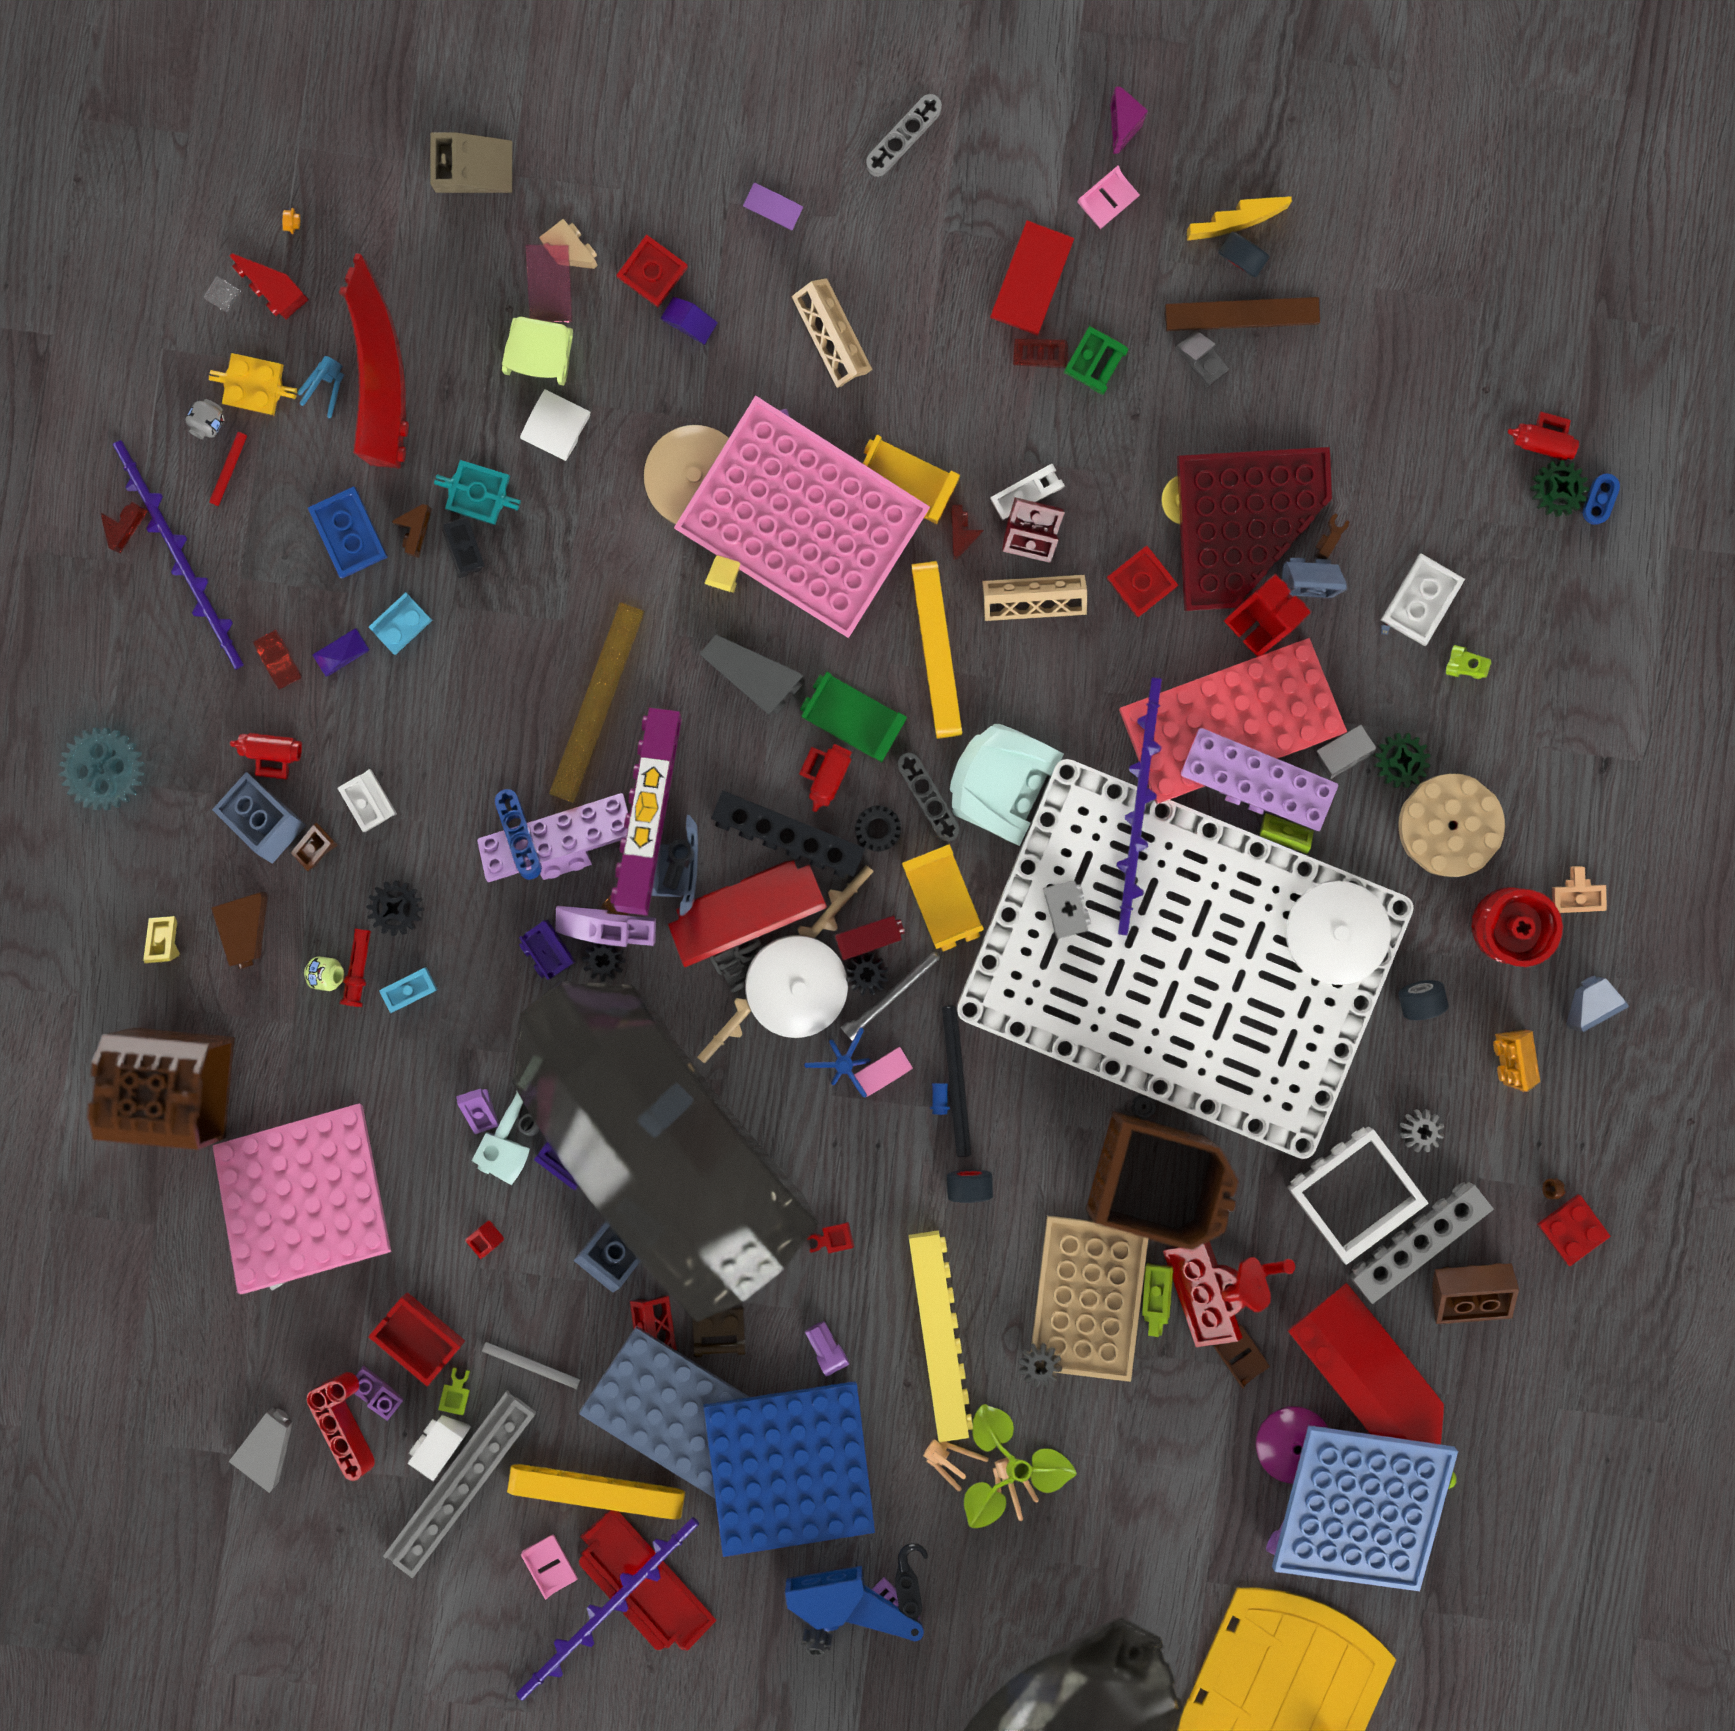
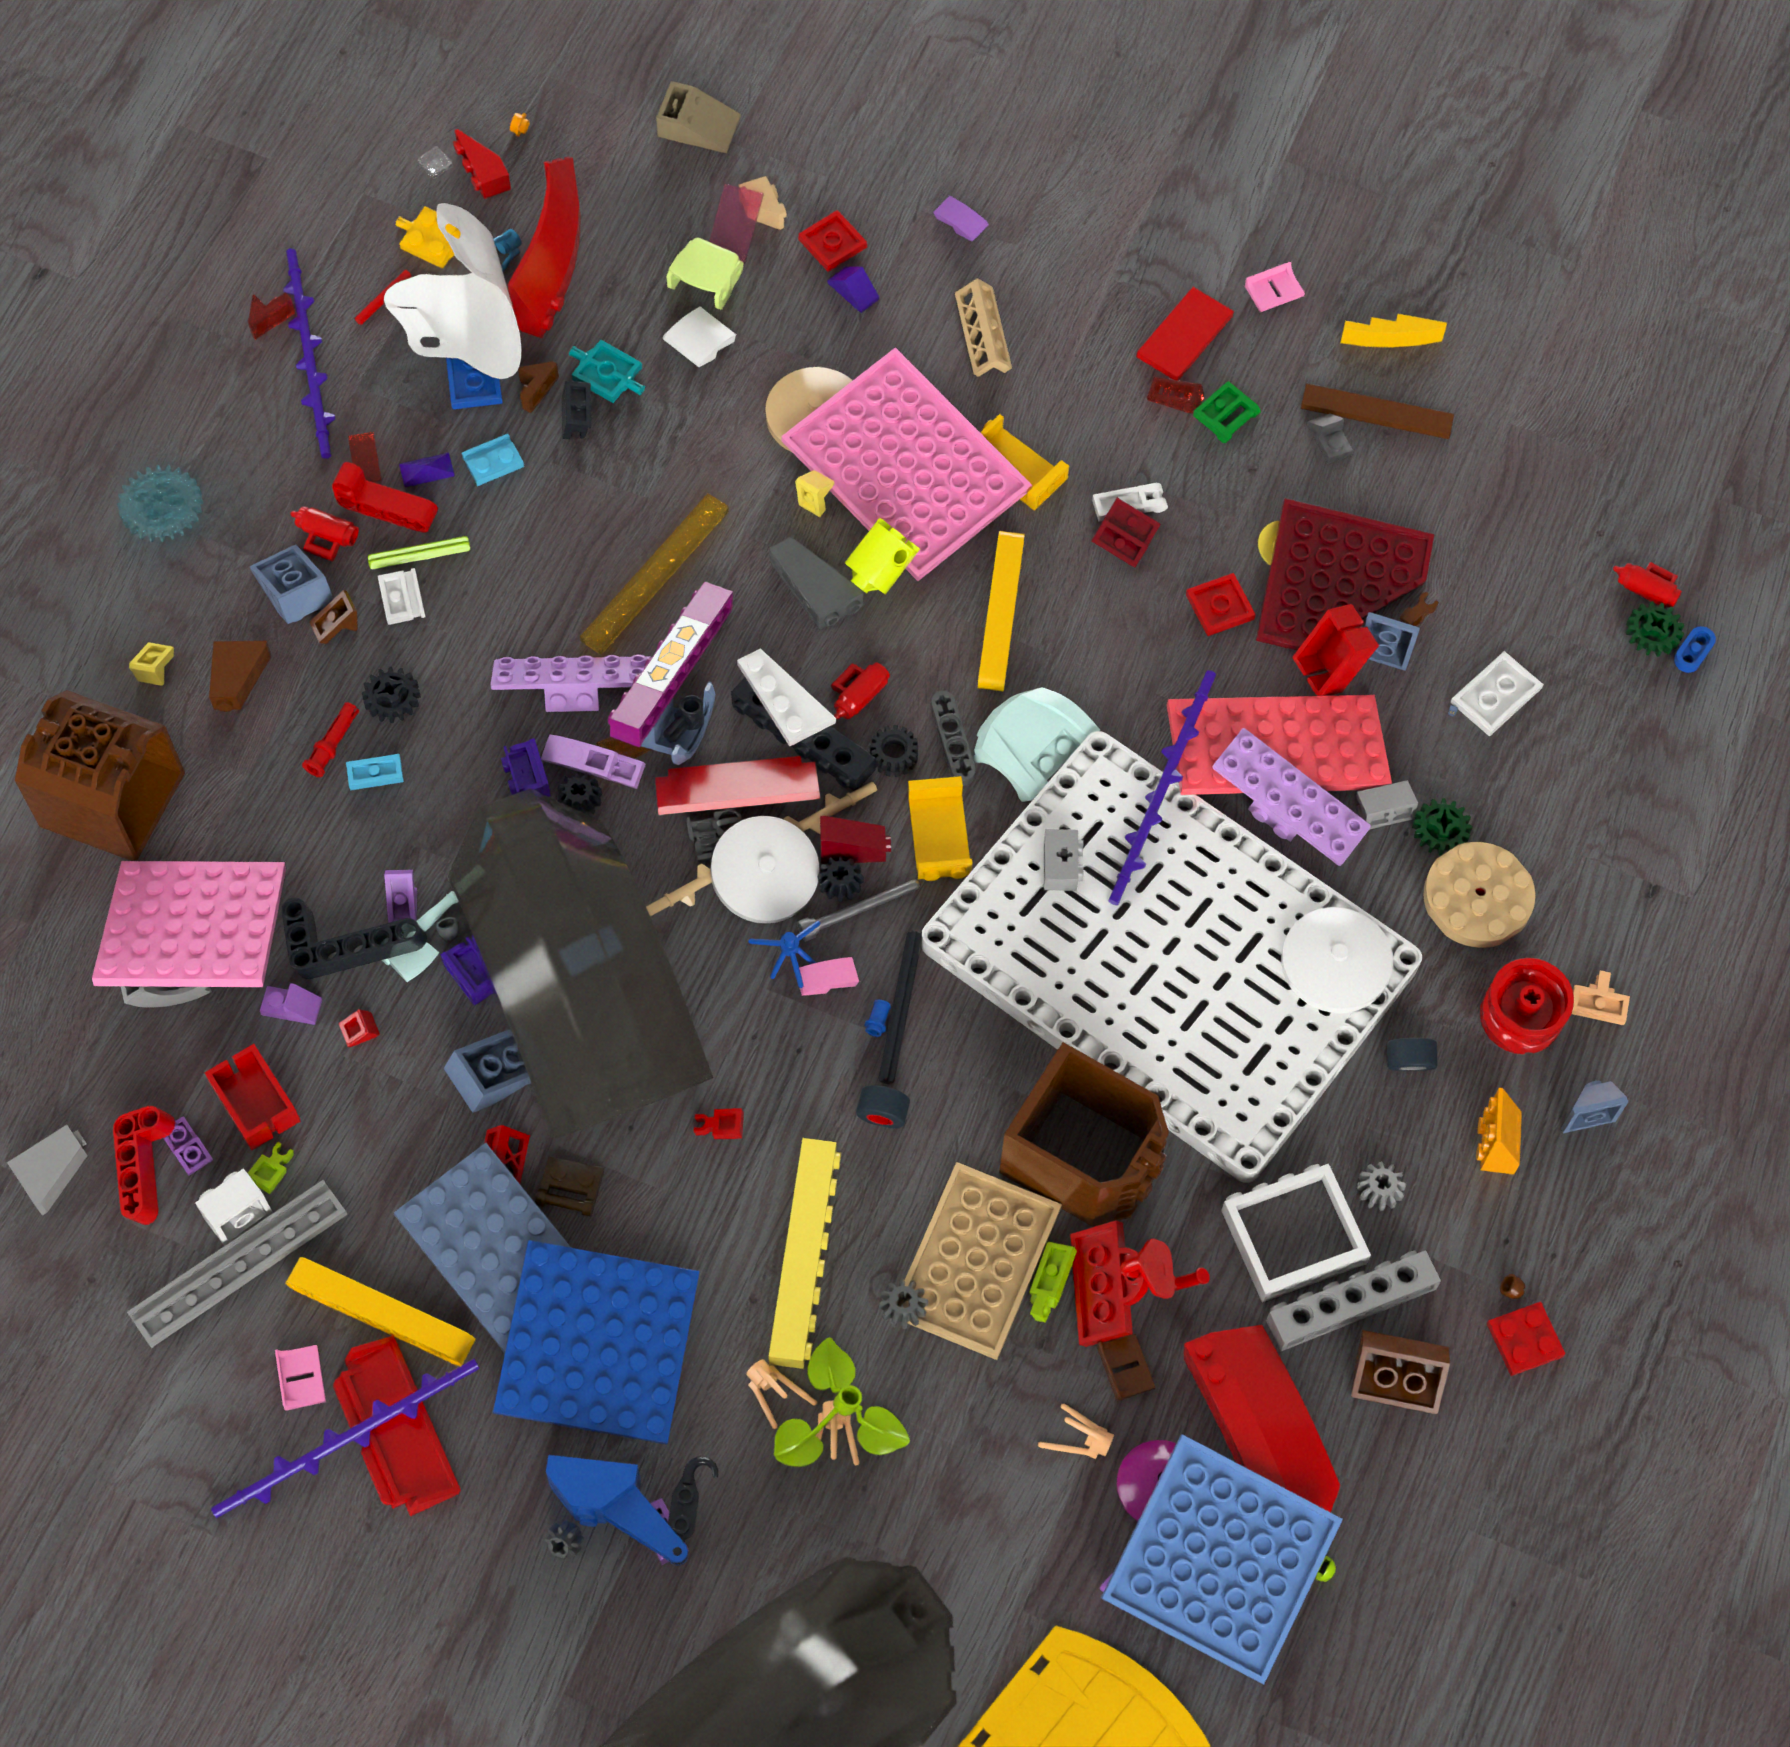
camera: 10 degrees right, 25 degrees down
light grey head [186,399,225,439] -> none
yellowish green head [304,956,344,991] -> none
light grey bar [482,1342,580,1389] -> none
blue beam [495,789,542,880] -> none
green panel [800,672,907,763] -> none
medium lavender piece [805,1321,849,1377] -> none
light grey beam [866,94,942,177] -> none
clear red slope [951,505,984,560] -> none
tan fence [983,575,1087,621] -> none
magenta slope [1110,86,1148,154] -> none
black wheel [1218,232,1269,277] -> none
lime plate [1259,813,1314,854] -> none
lime plate [1446,645,1491,679] -> none
none -> medium lavender slope [260,983,322,1025]
none -> black beam [282,897,427,979]
none -> red beam [332,462,438,533]
none -> axle [368,536,470,569]
none -> white piece [384,203,521,379]
none -> white wing [737,648,836,746]
none -> neon yellow cylinder [845,517,920,595]
none -> light nougat plant [1038,1404,1114,1459]

